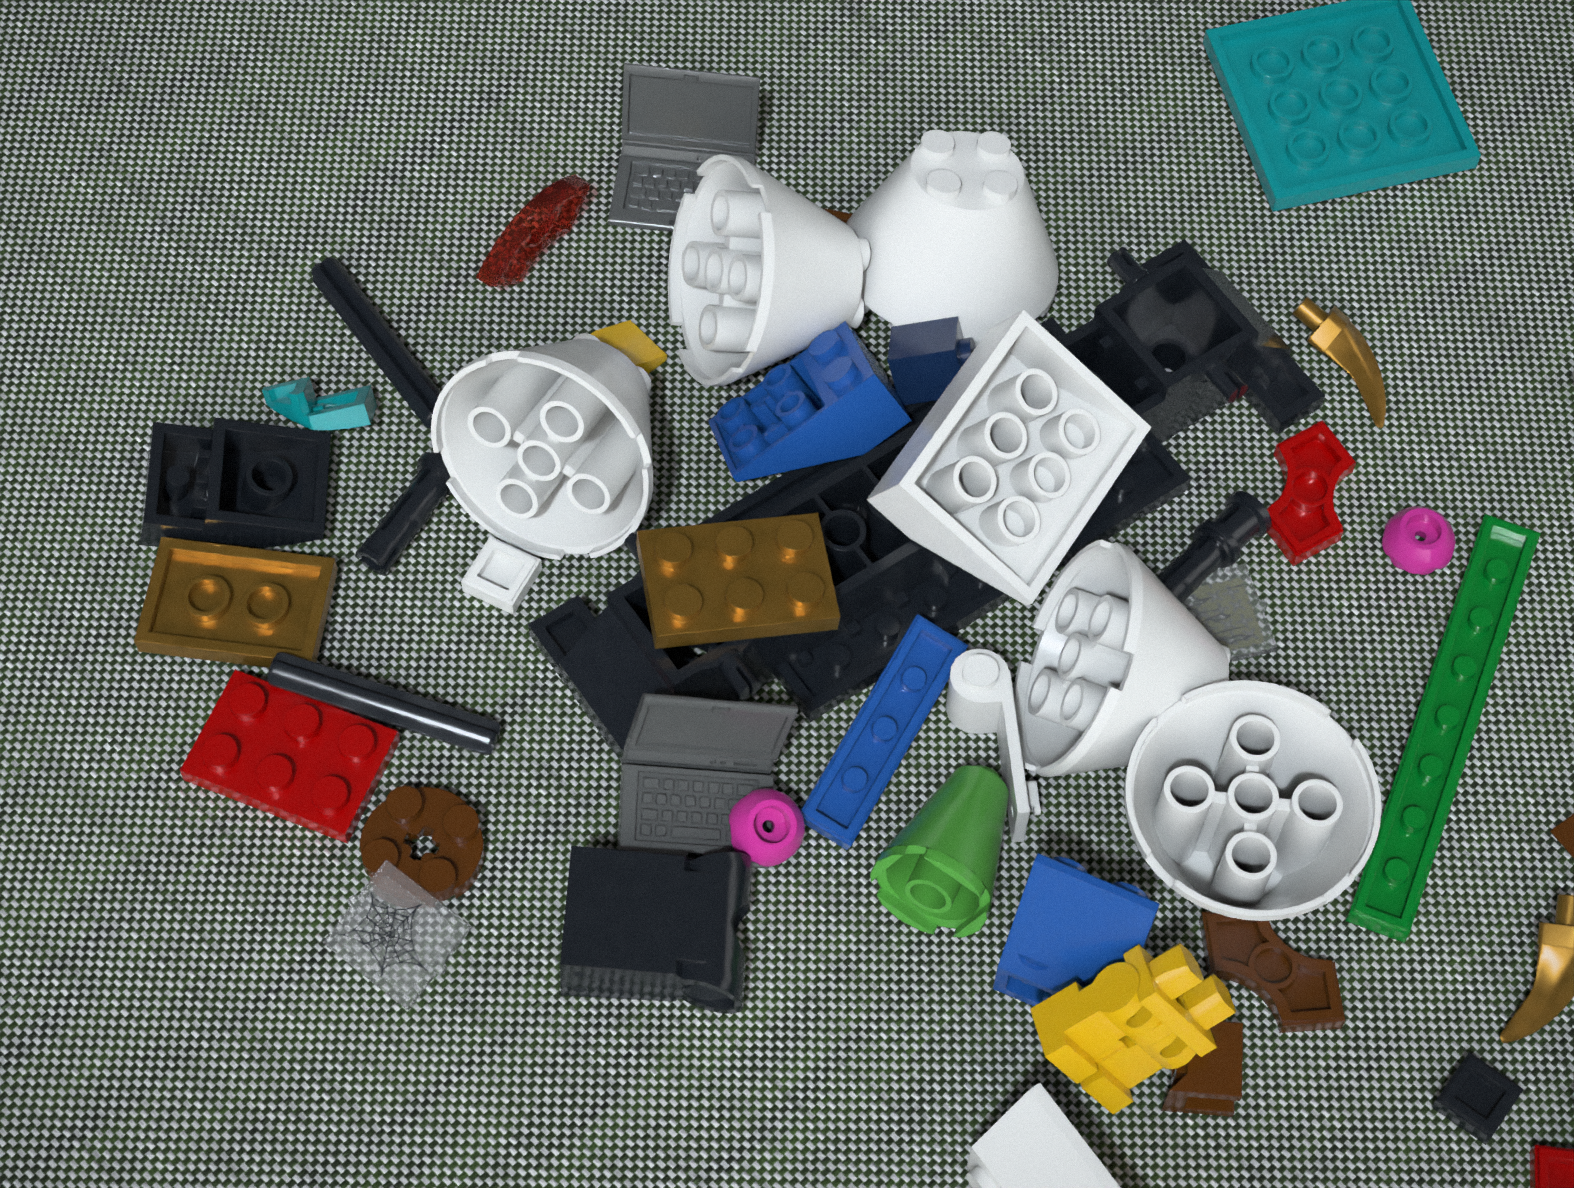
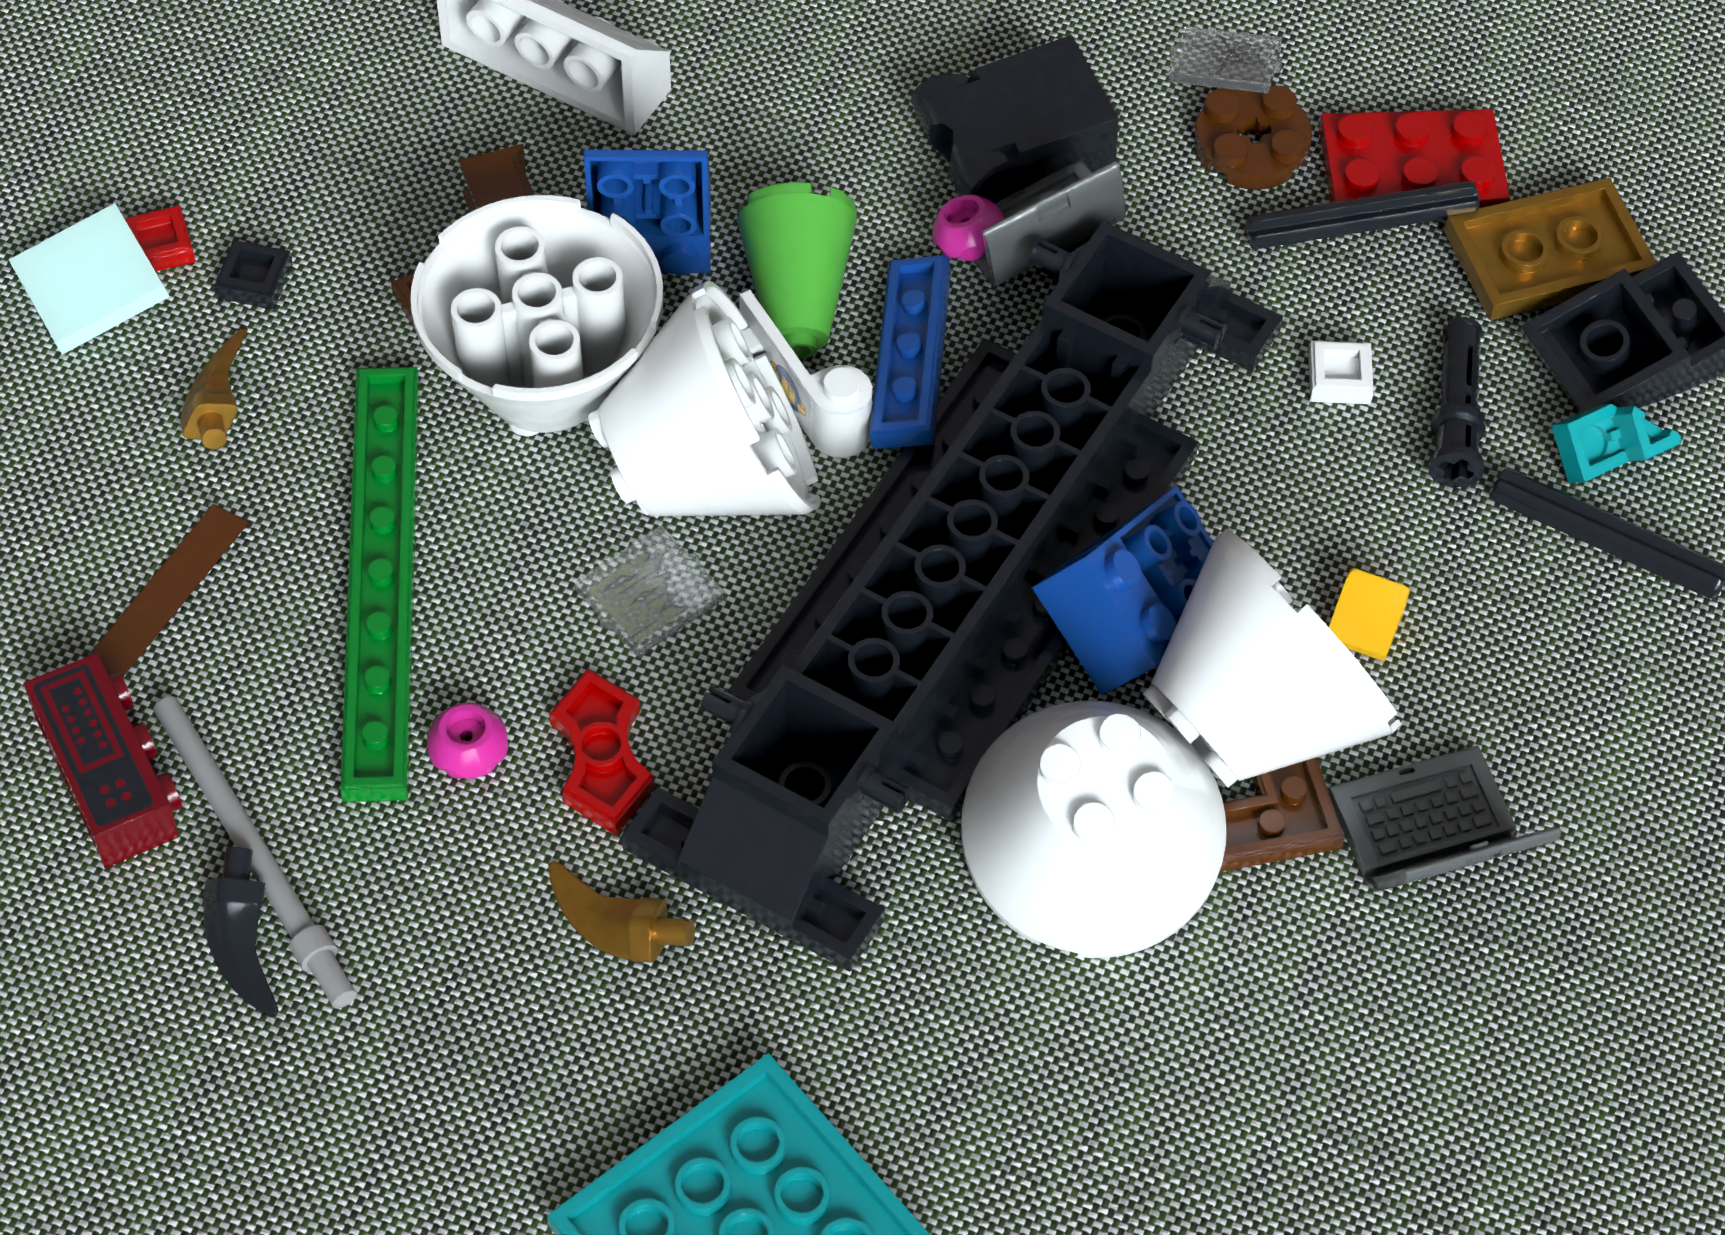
camera: 155 degrees right, 5 degrees down
white cone [431,333,653,560] -> none
clear red tile [476,175,590,288] -> none
pearl gold plate [636,513,840,649] -> none
white slope [866,309,1151,606] -> none
dark blue brick [887,316,976,405] -> none
yellow hips [1030,942,1236,1115] -> none
black pin [1157,491,1272,603] -> none

